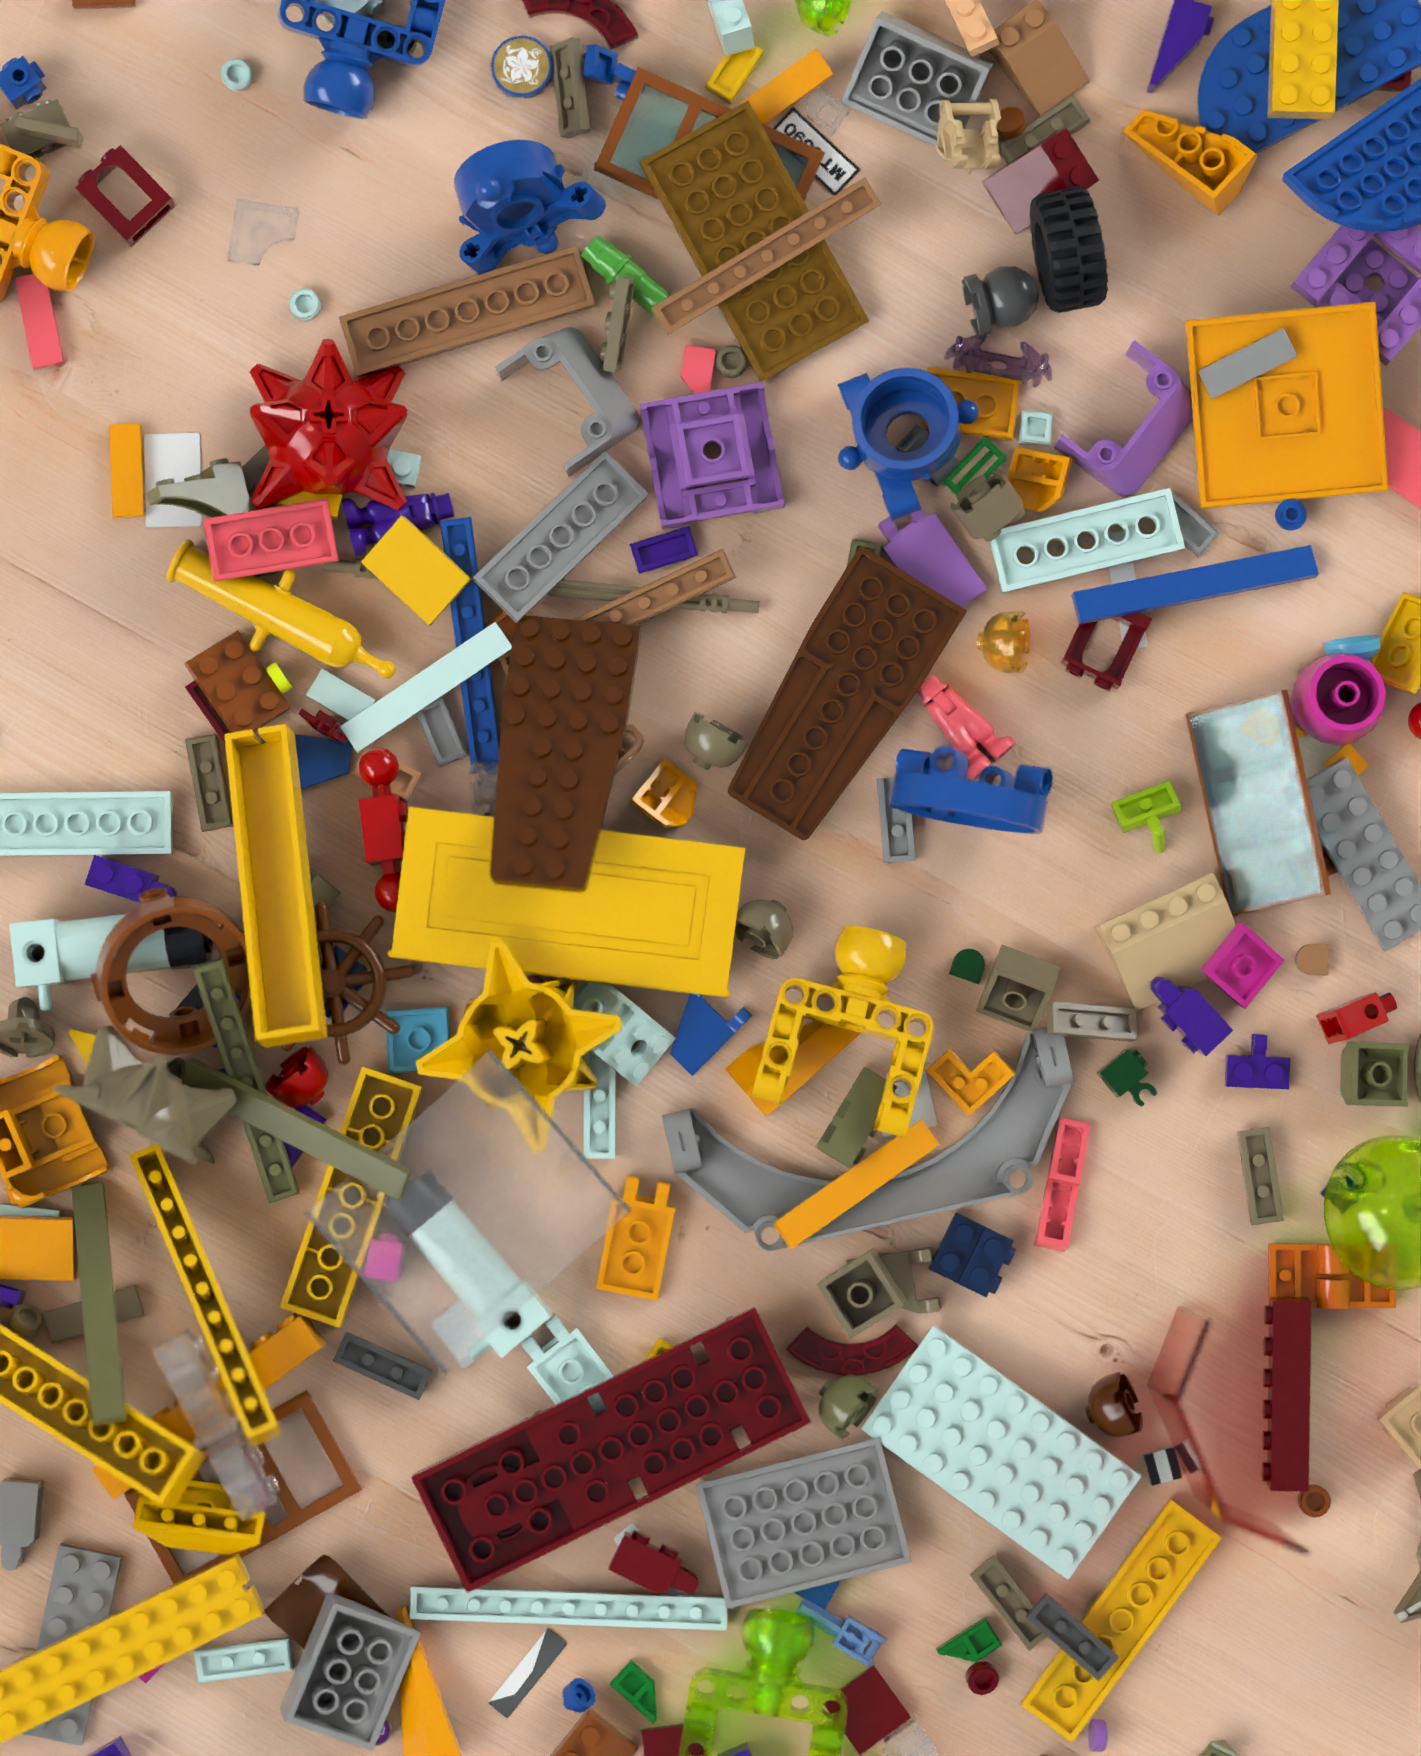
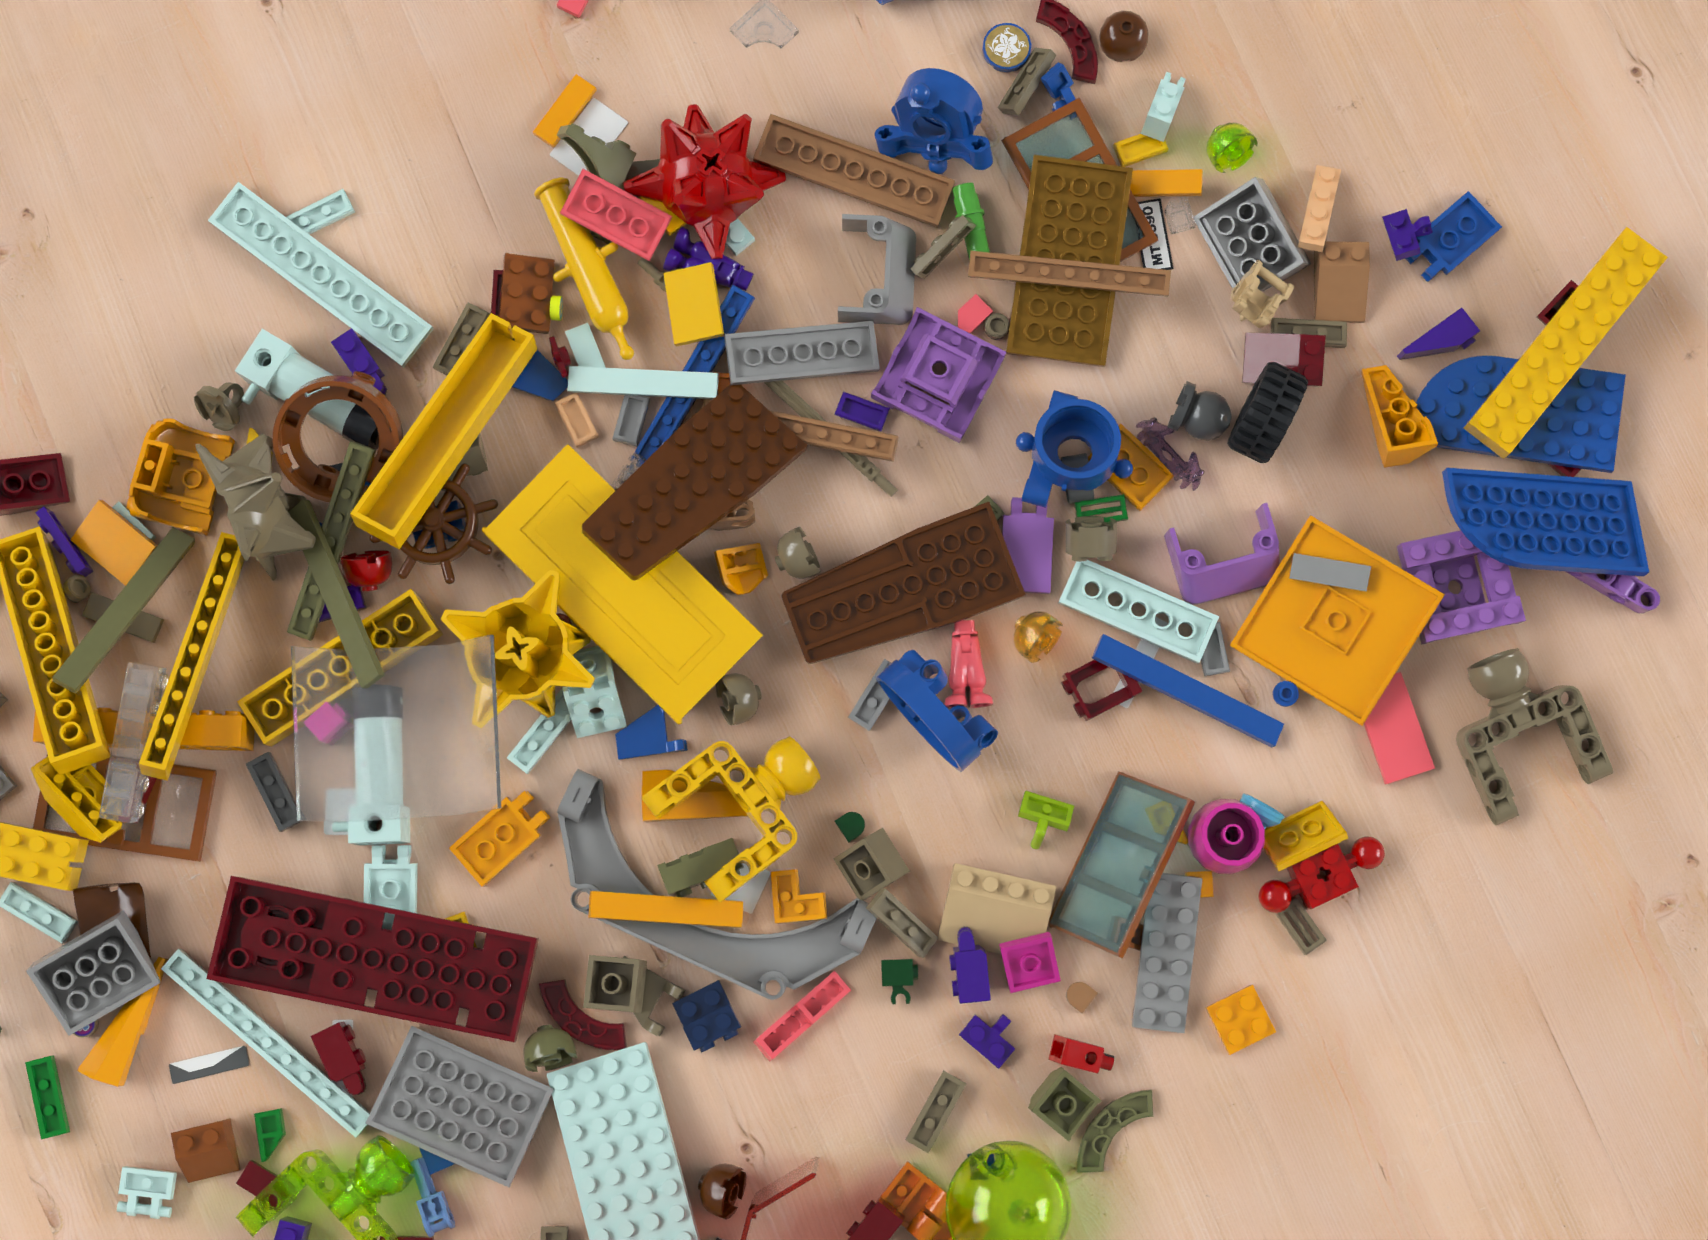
camera: 40 degrees right, 5 degrees down
light aqua tile [289,288,321,321] -> none
red brick [358,747,408,912] -> none
medium azure tile [385,1007,450,1073] -> none
blue tile [563,1678,596,1713] -> none
dark orange tile [996,107,1026,139] -> none
light orange slope [1007,447,1073,512] -> none
light aqua tile [1018,410,1053,446] -> none

